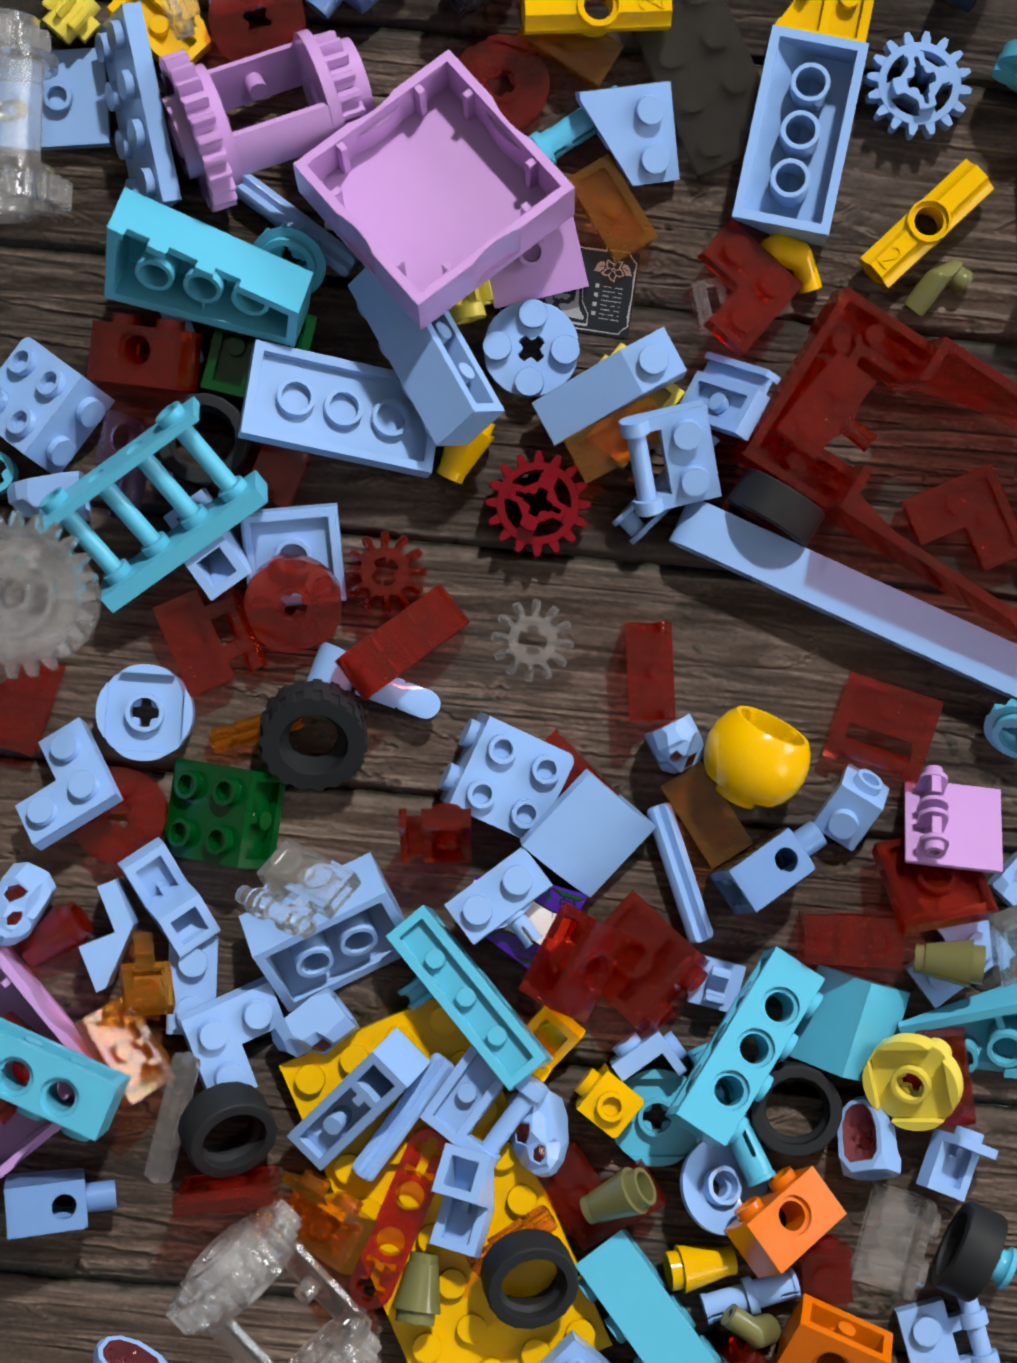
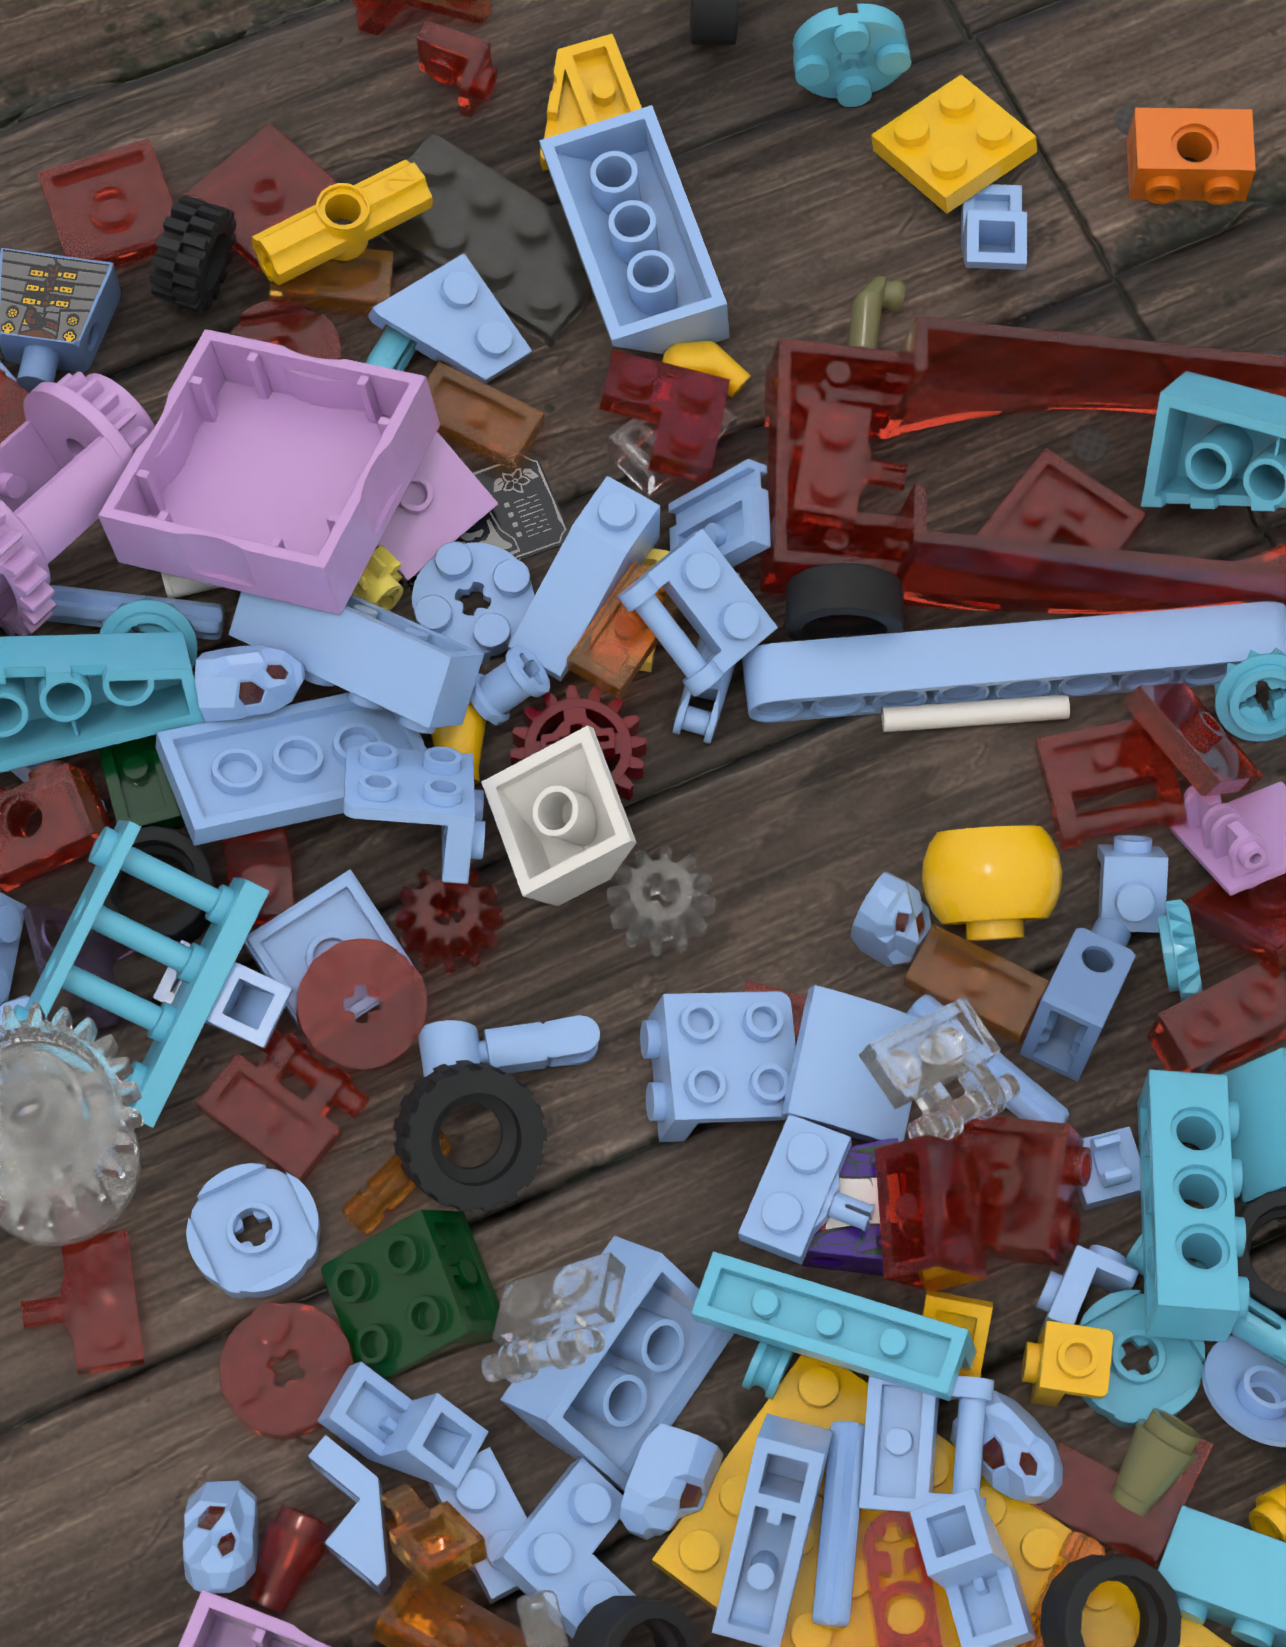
camera: 30 degrees left, 20 degrees down
light blue plate [15,717,124,851] -> none
clear red beam [335,584,470,701] -> none
clear red plate [398,803,472,863] -> none
clear red hinge [623,621,676,721] -> none
yellow piece [858,159,994,291] -> none
light blue gear [864,31,972,141] -> none
none -> light blue rock [195,644,305,722]
none -> light blue bracket [343,742,485,884]
none -> light blue bush [470,645,550,726]
none -> white slope [481,726,637,906]
none -> clear plate [859,997,1020,1147]
none -> white piece [881,694,1070,732]
none -> clear red plate [1124,683,1264,796]
none -> medium azure gear [1157,899,1202,1004]

